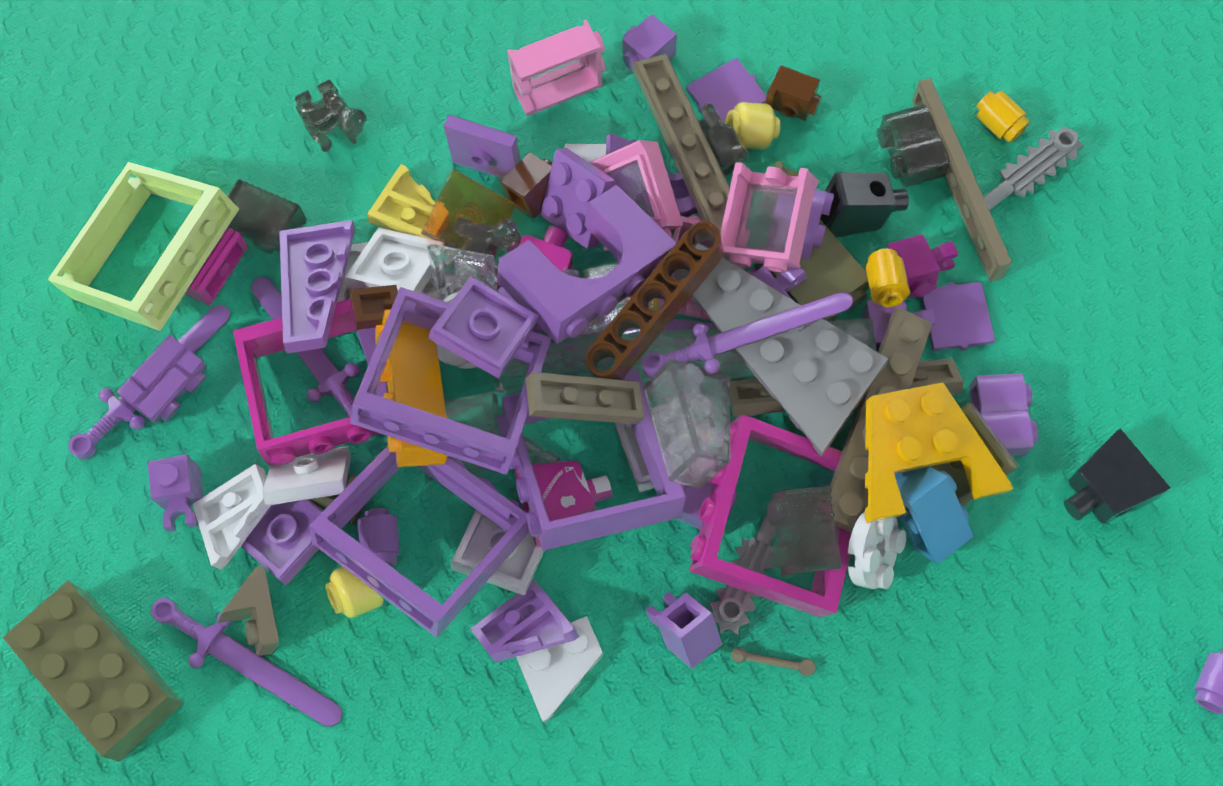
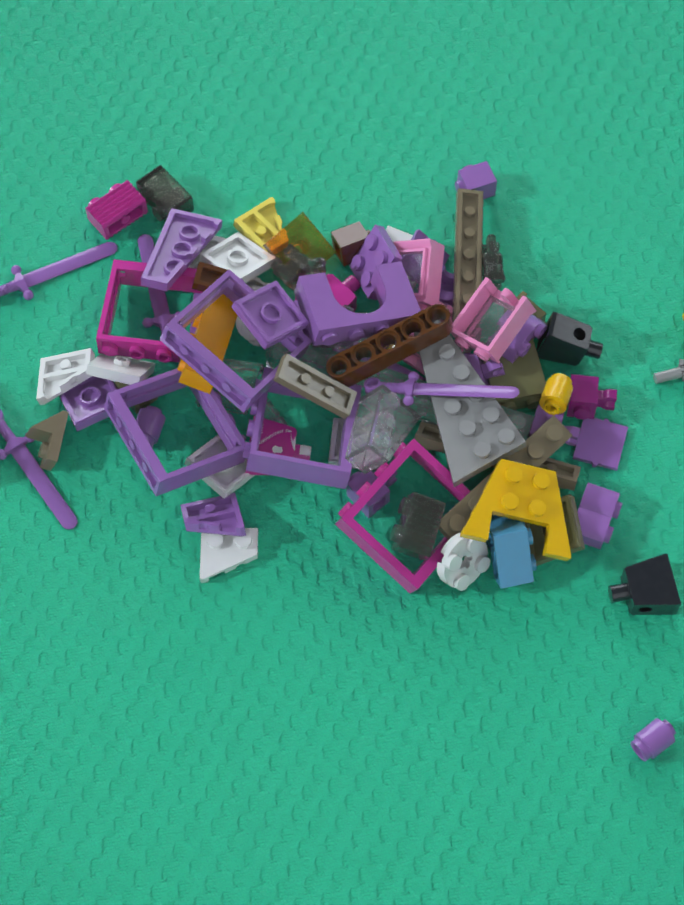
camera: 20 degrees right, 5 degrees down
yellowish green window [48,162,239,331] -> none
medium lavender brick [117,335,207,425] -> none
medium lavender brick [148,454,204,532] -> none
clear smoke animal [295,79,367,152] -> none
light yellow head [326,567,384,618] -> none
clear slope [427,244,498,301] -> none
medium lavender plate [443,115,520,178] -> none
bright pink window [507,19,606,117] -> none
medium lavender brick [646,592,722,669] -> none
medium lavender piece [686,57,767,131] -> none
light grey piece [709,507,784,635] -> none
light yellow head [725,102,780,150] -> none
dark tan hinge [731,647,815,676] -> none
reddish brown brick [765,65,822,121] -> none
clear smoke brick [877,104,950,187] -> none
dark tan tile [912,78,1012,282] -> none

